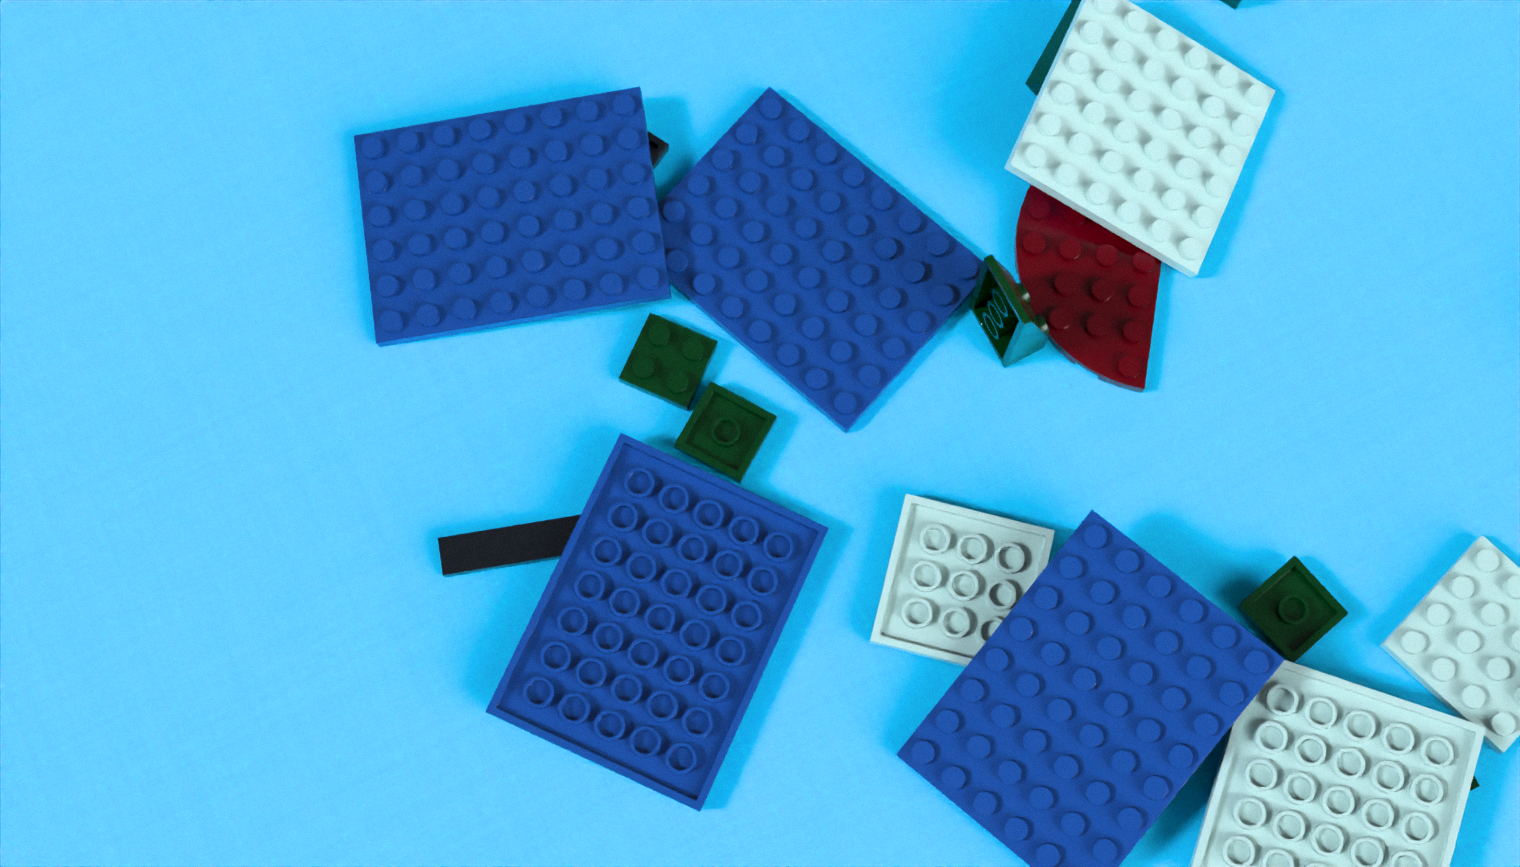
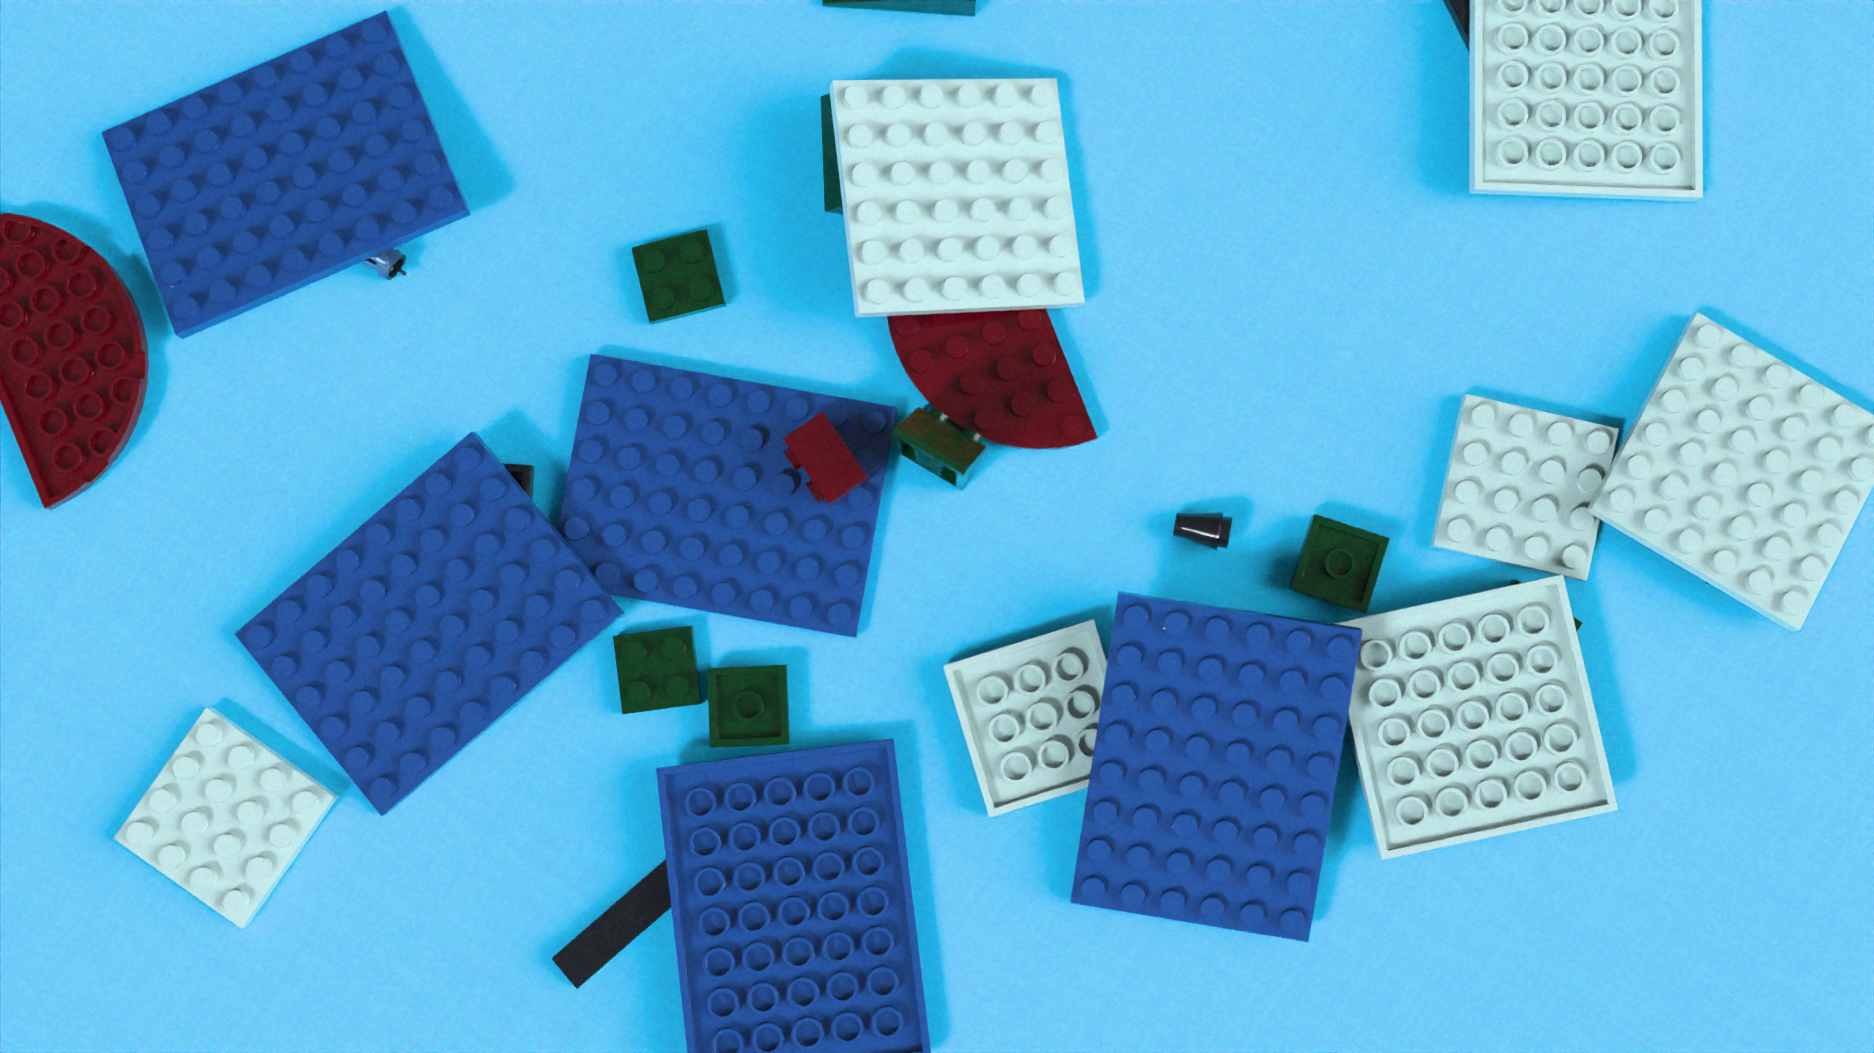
camera: 30 degrees left, 10 degrees up
none -> light aqua plate [113,707,339,929]
none -> dark green plate [631,229,726,325]
none -> dark red brick [783,412,869,507]
none -> black cone [1173,512,1232,551]

